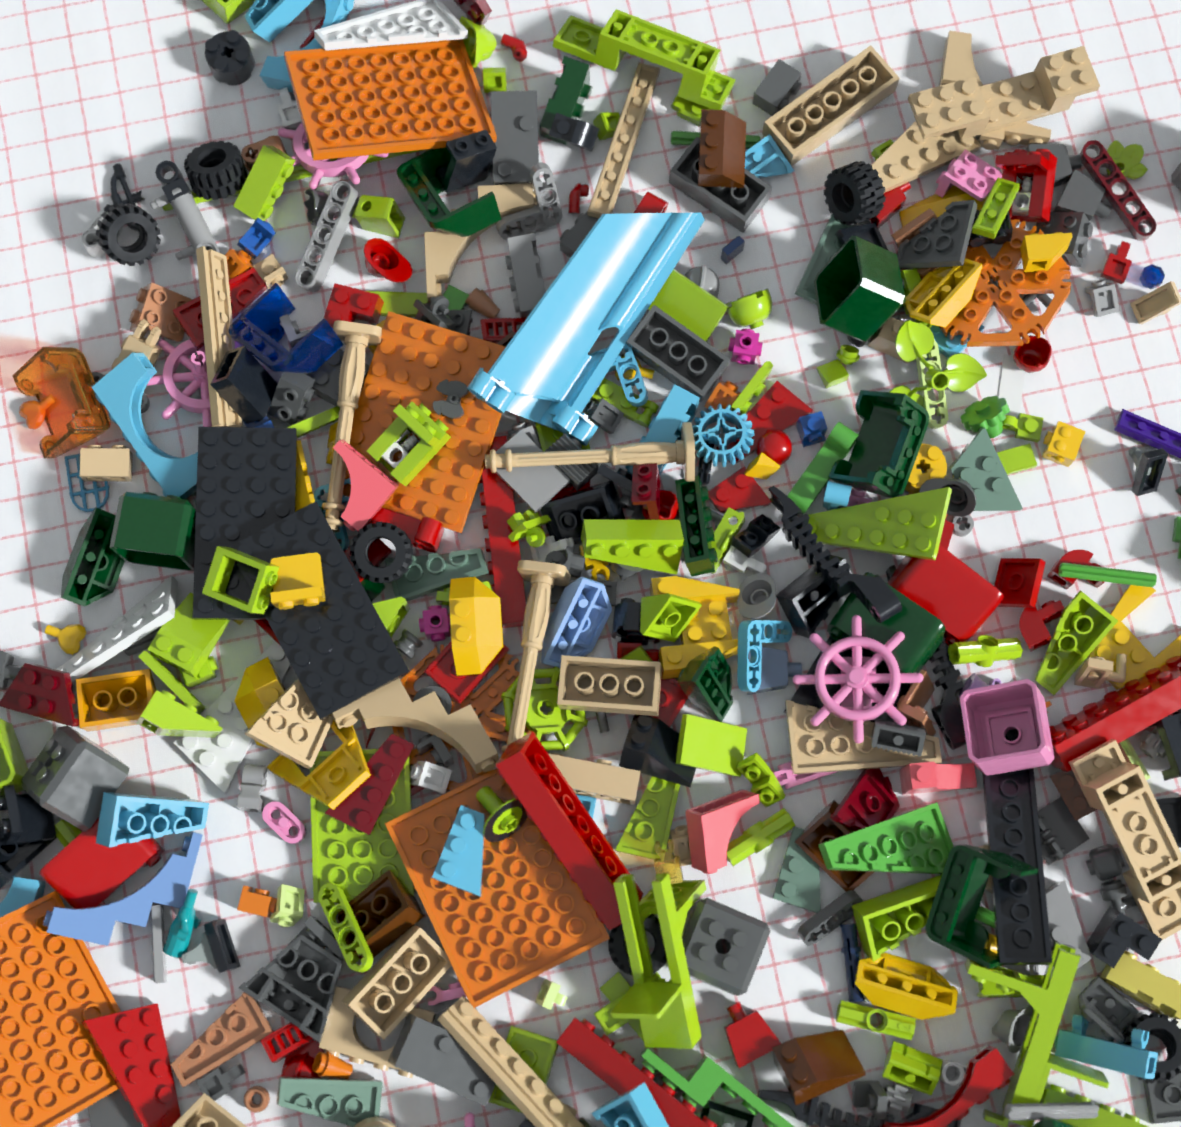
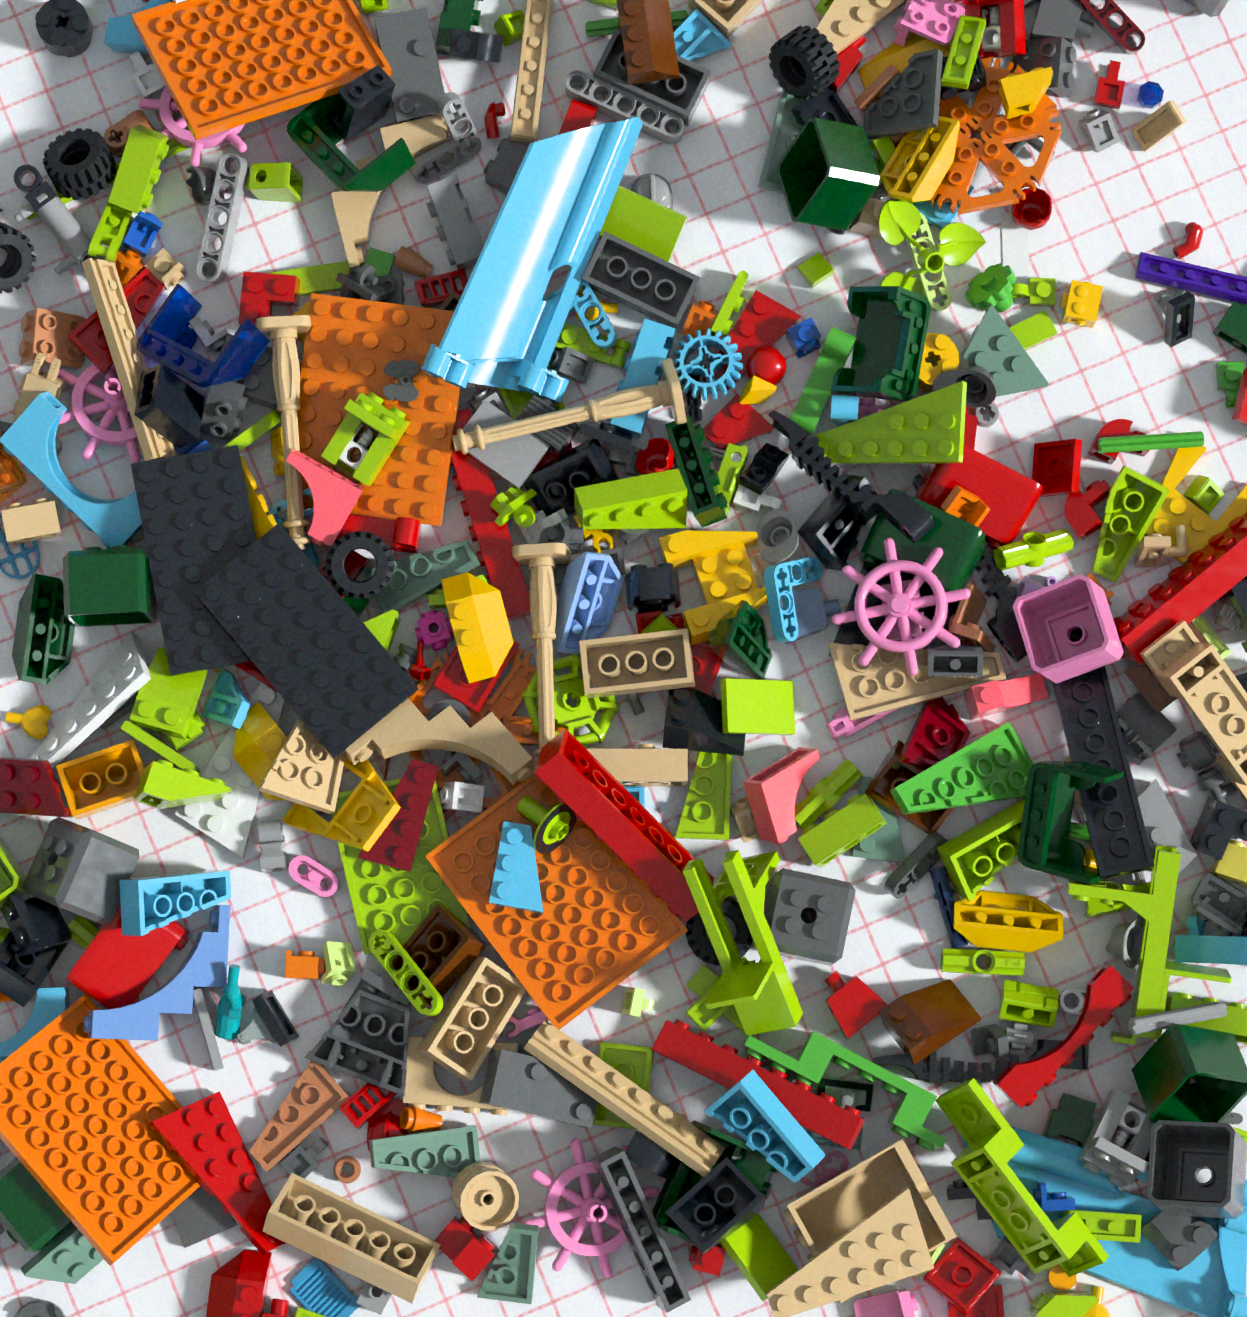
camera: 15 degrees left, 5 degrees up
lime window [202,546,279,614] -> none
yellow bracket [270,553,326,610] -> none
red piece [364,238,413,282] -> none
dark red bracket [631,463,661,520] -> none
lime slope [640,593,702,643] -> none
clear yellow plate [654,839,684,884] -> none
dark blue tile [721,236,745,264] -> none
lime cylinder [726,288,773,329] -> none
dark pink brick [728,329,763,365] -> none
lime slope [737,753,785,807] -> none
lime plate [836,345,860,365] -> none
none -> lime plate [88,202,133,263]
none -> medium azure wing [202,668,251,729]
none -> red hand [410,641,431,681]
none -> light grey beam [565,70,684,145]
none -> lime brick [798,794,888,868]
none -> orange bracket [940,485,990,527]
none -> red arm [1173,222,1203,260]
none -> lime slope [1183,475,1225,514]

